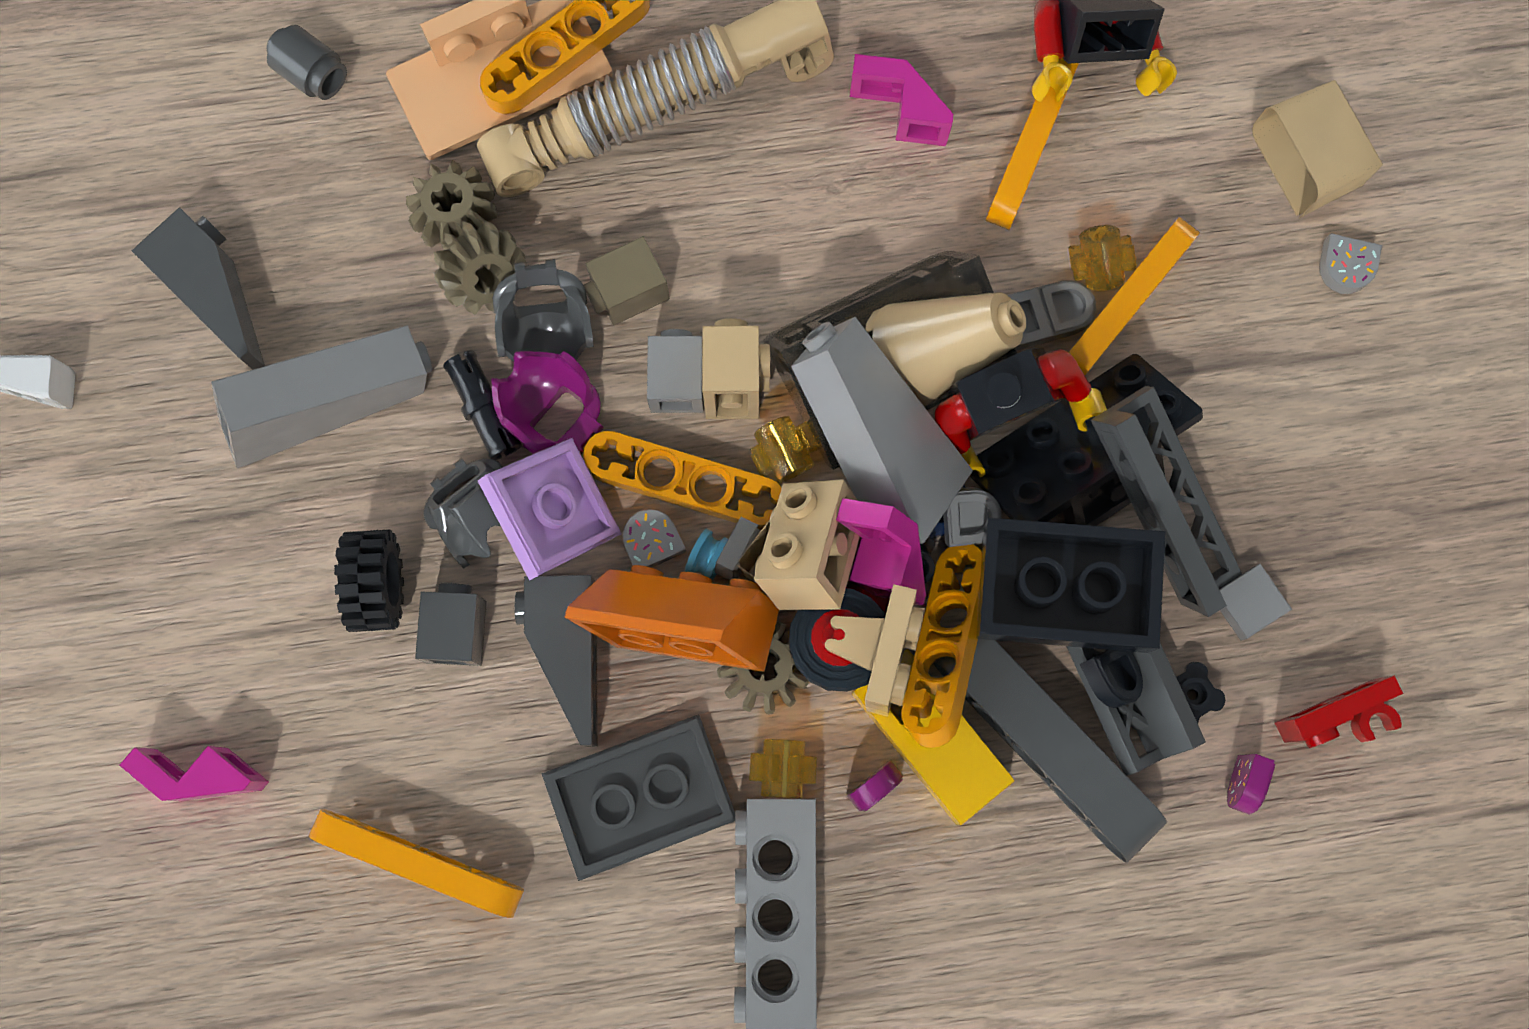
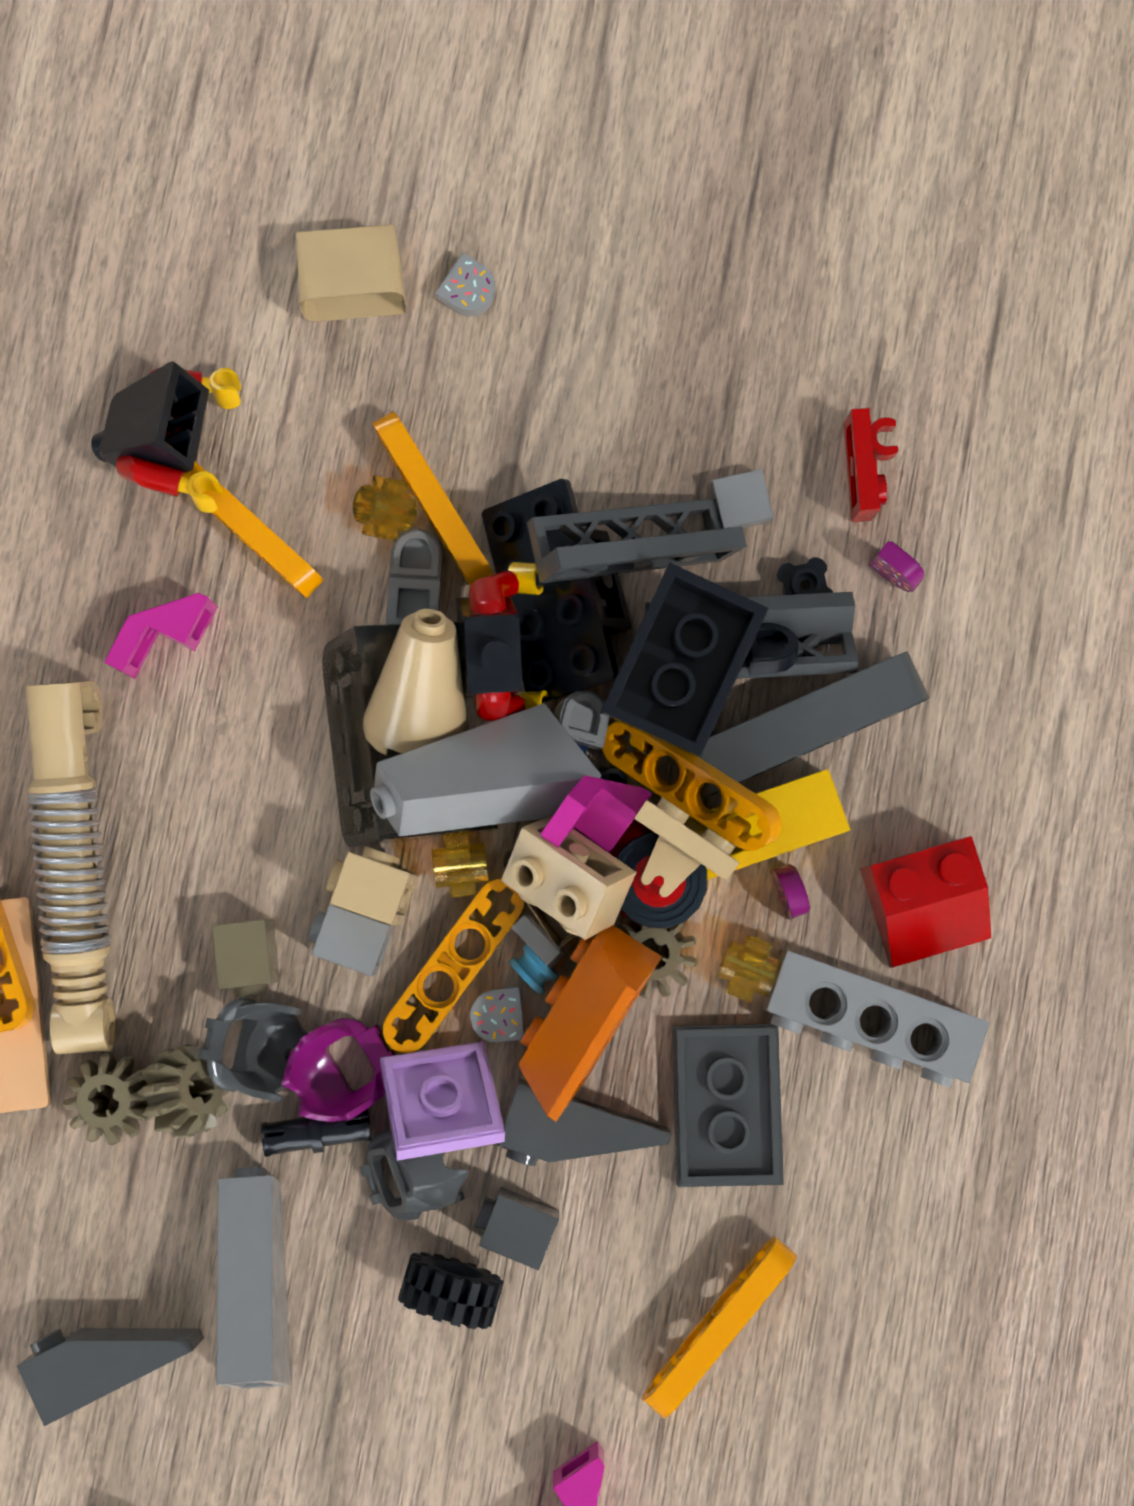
camera: 70 degrees left, 5 degrees up
none -> red slope [860,836,991,968]

